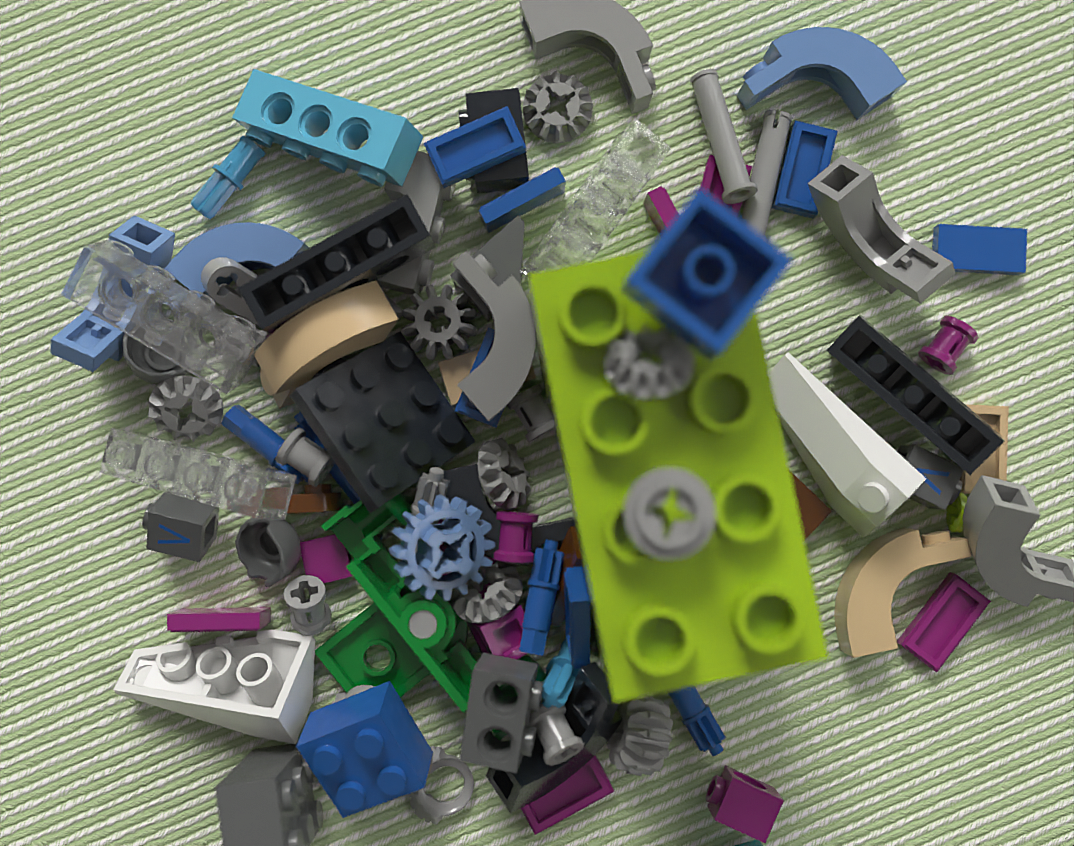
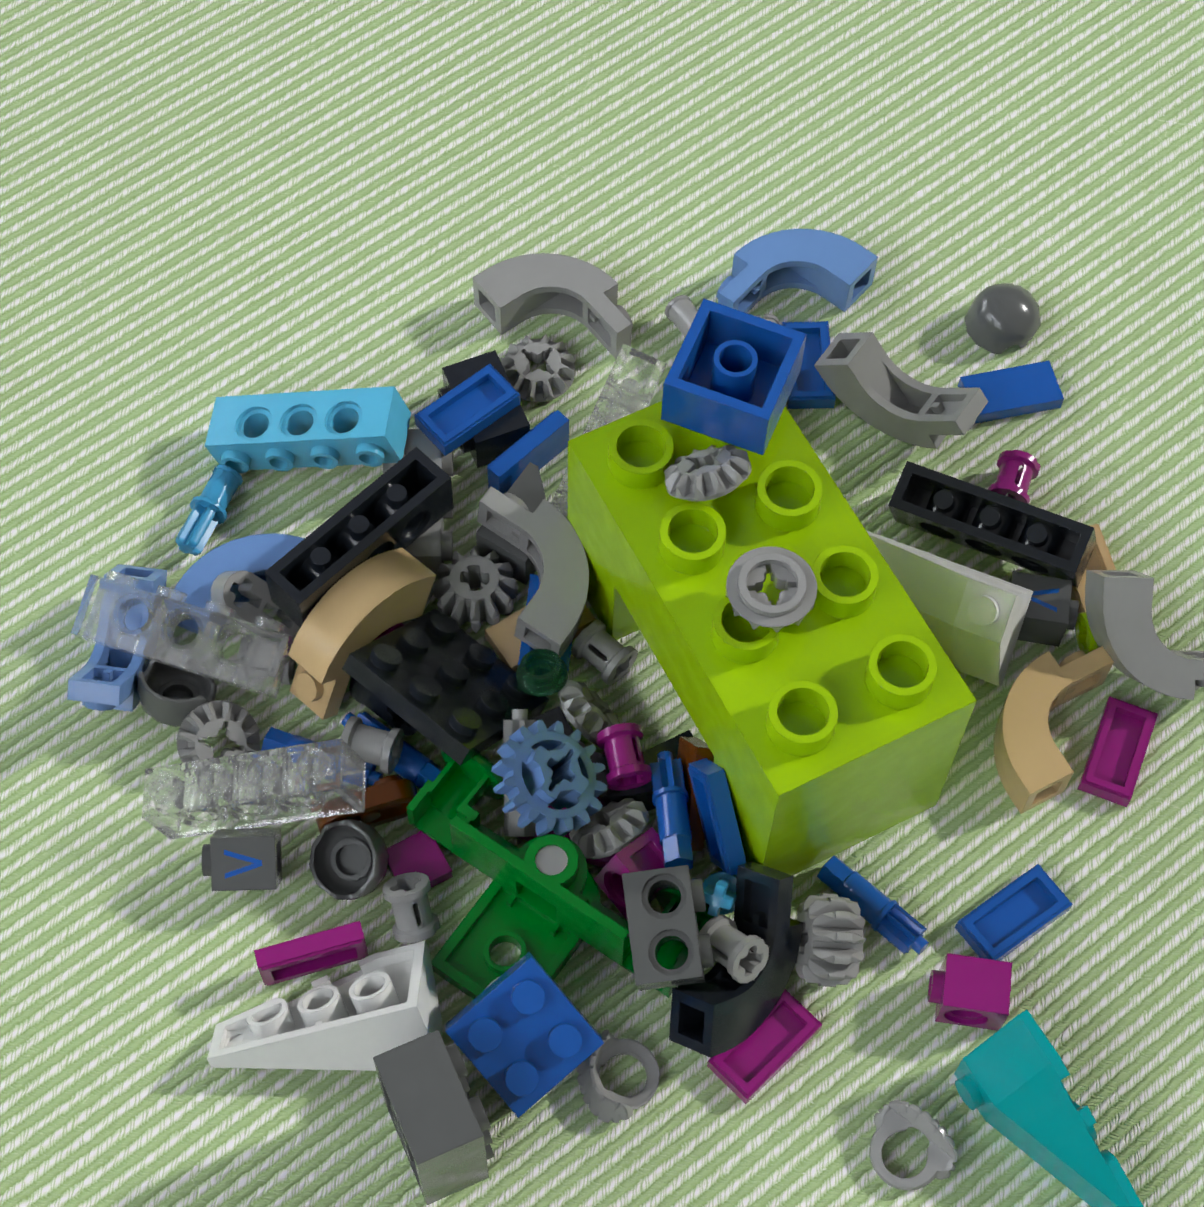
camera: 15 degrees left, 25 degrees down
none -> clear green plate [516,649,568,697]
none -> blue tile [955,864,1073,961]
none -> dark grey hair [965,283,1041,354]

